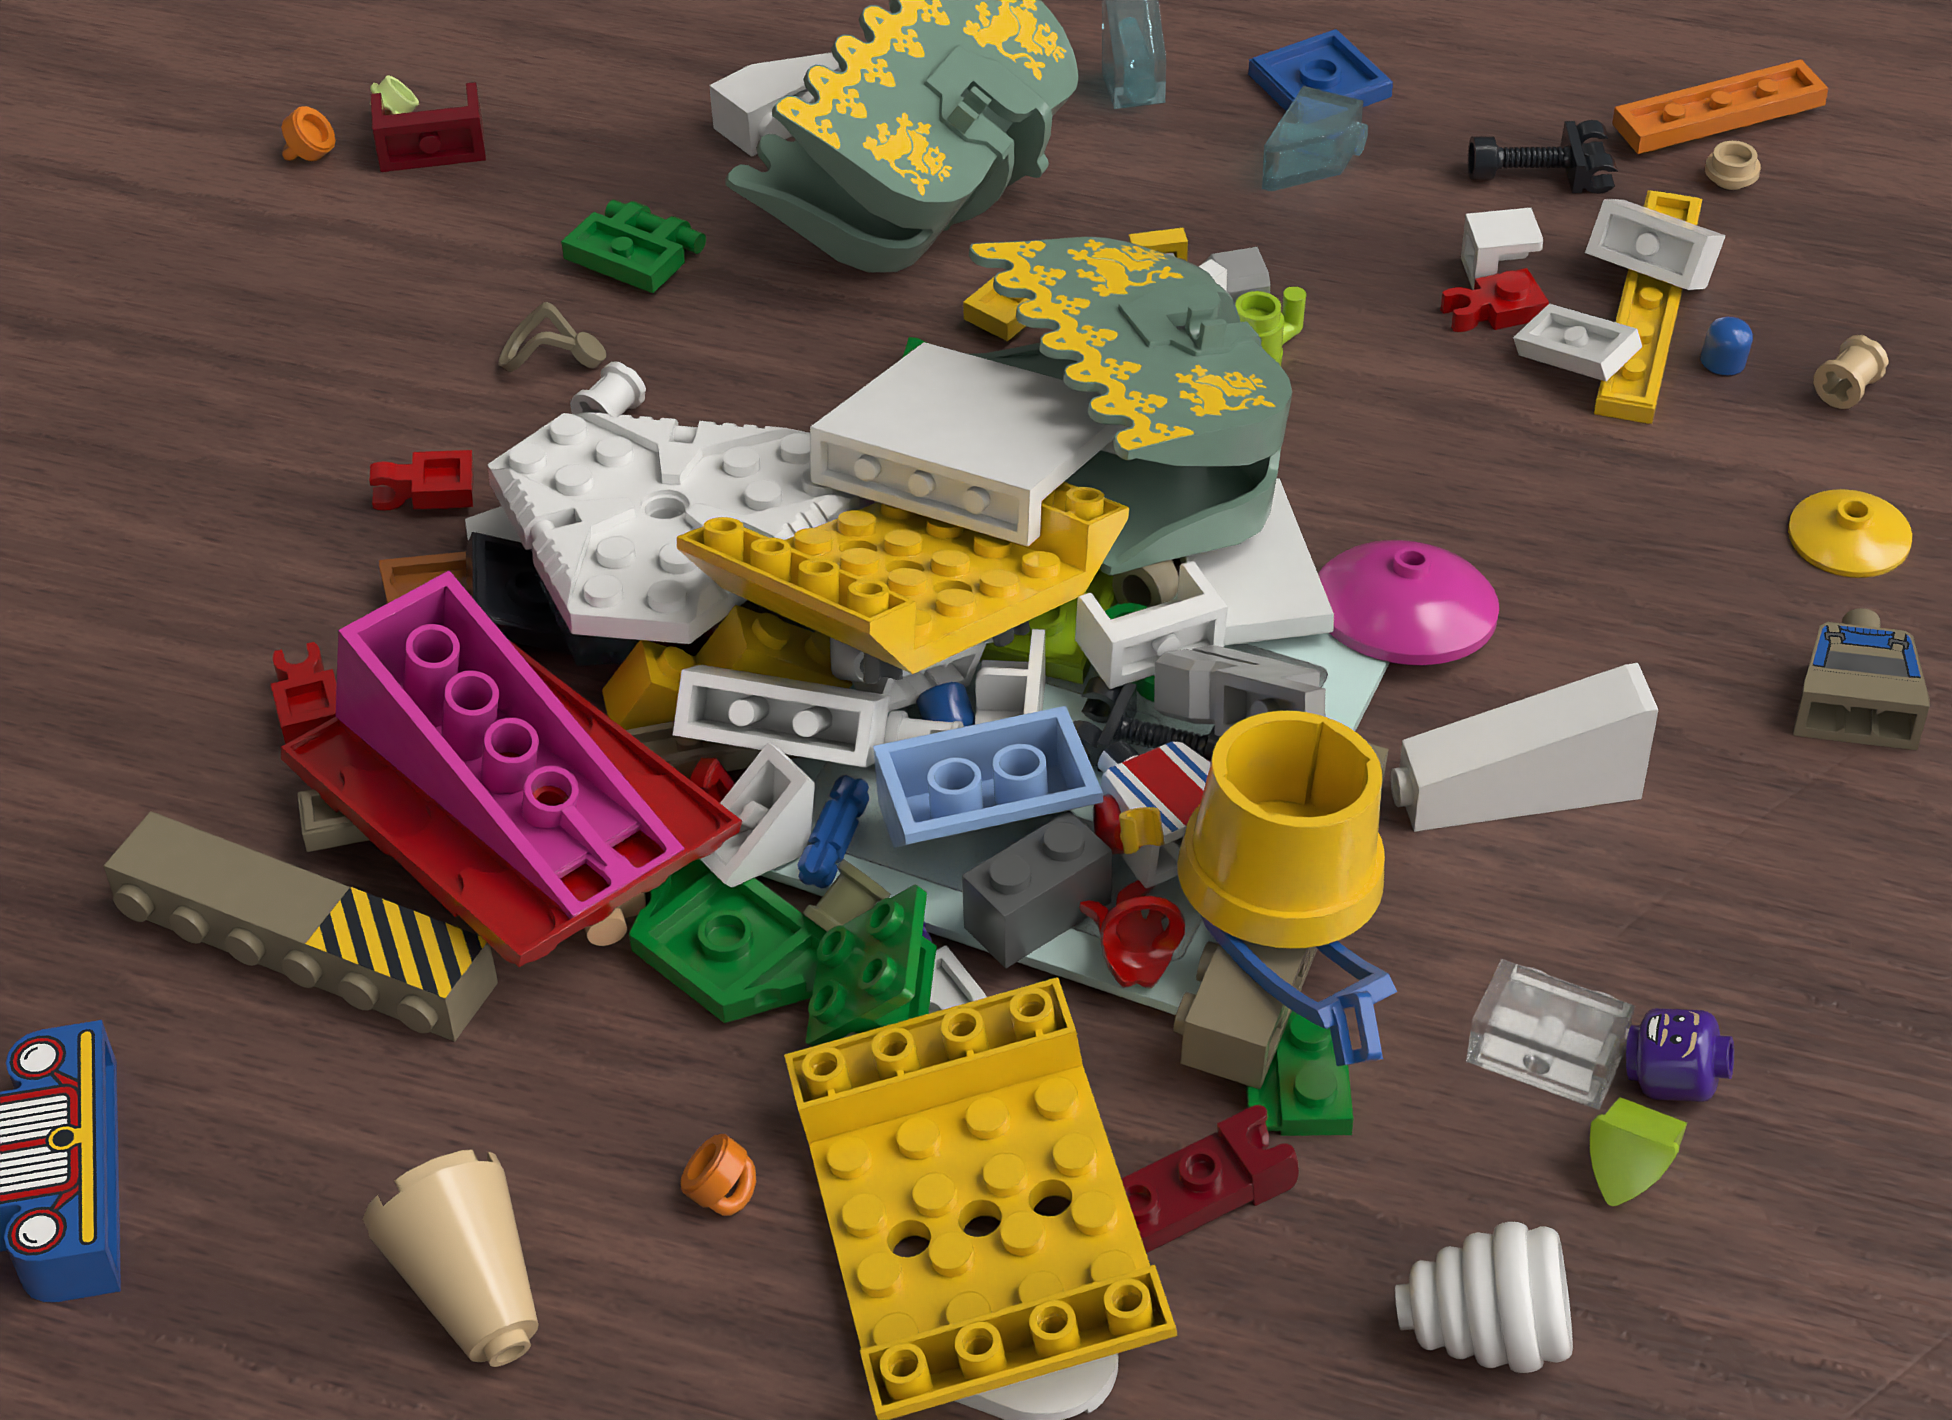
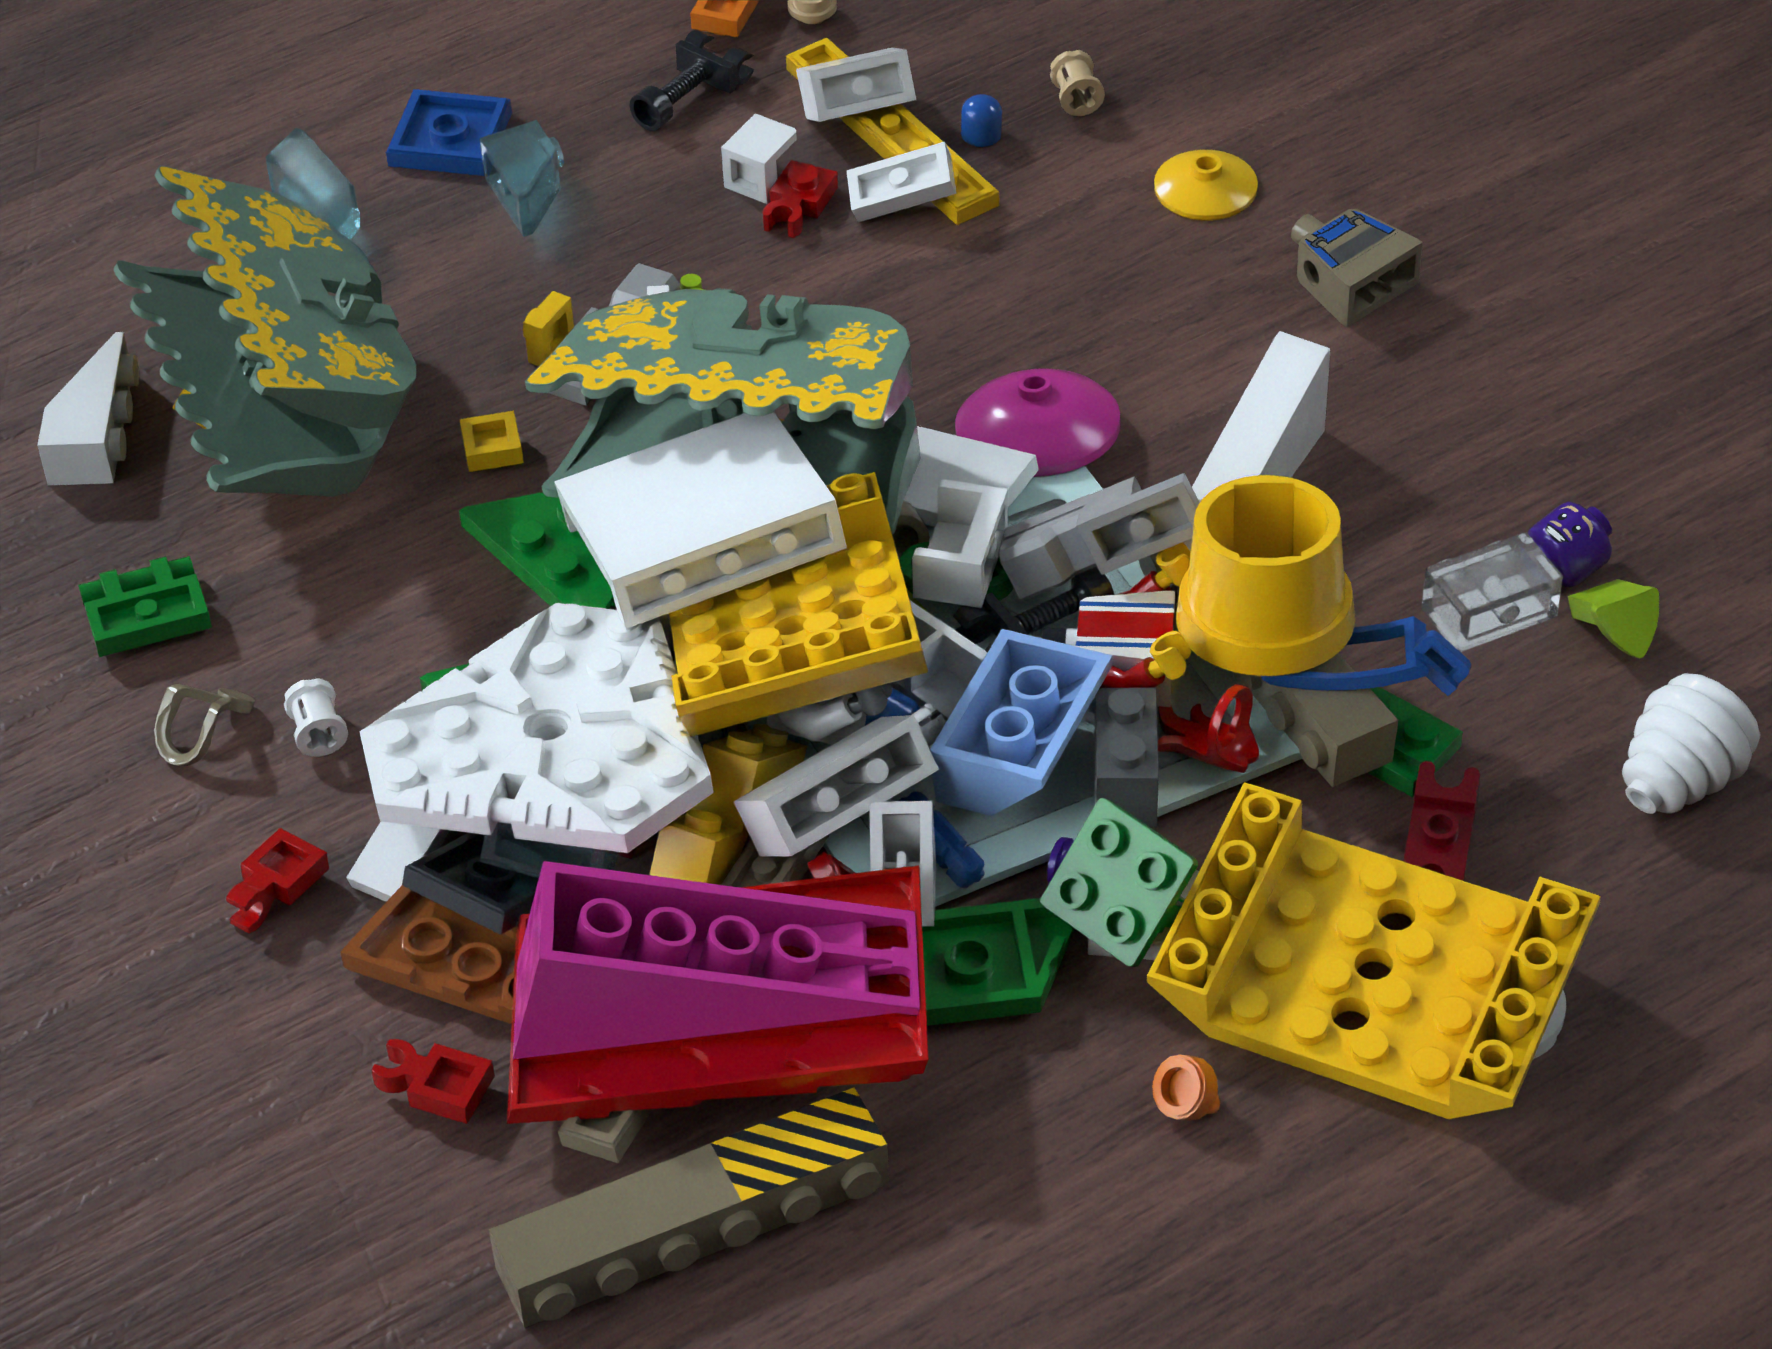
camera: 50 degrees left, 0 degrees up
tan cone [363,1150,538,1367] -> none
olive bush [803,859,891,932] -> none

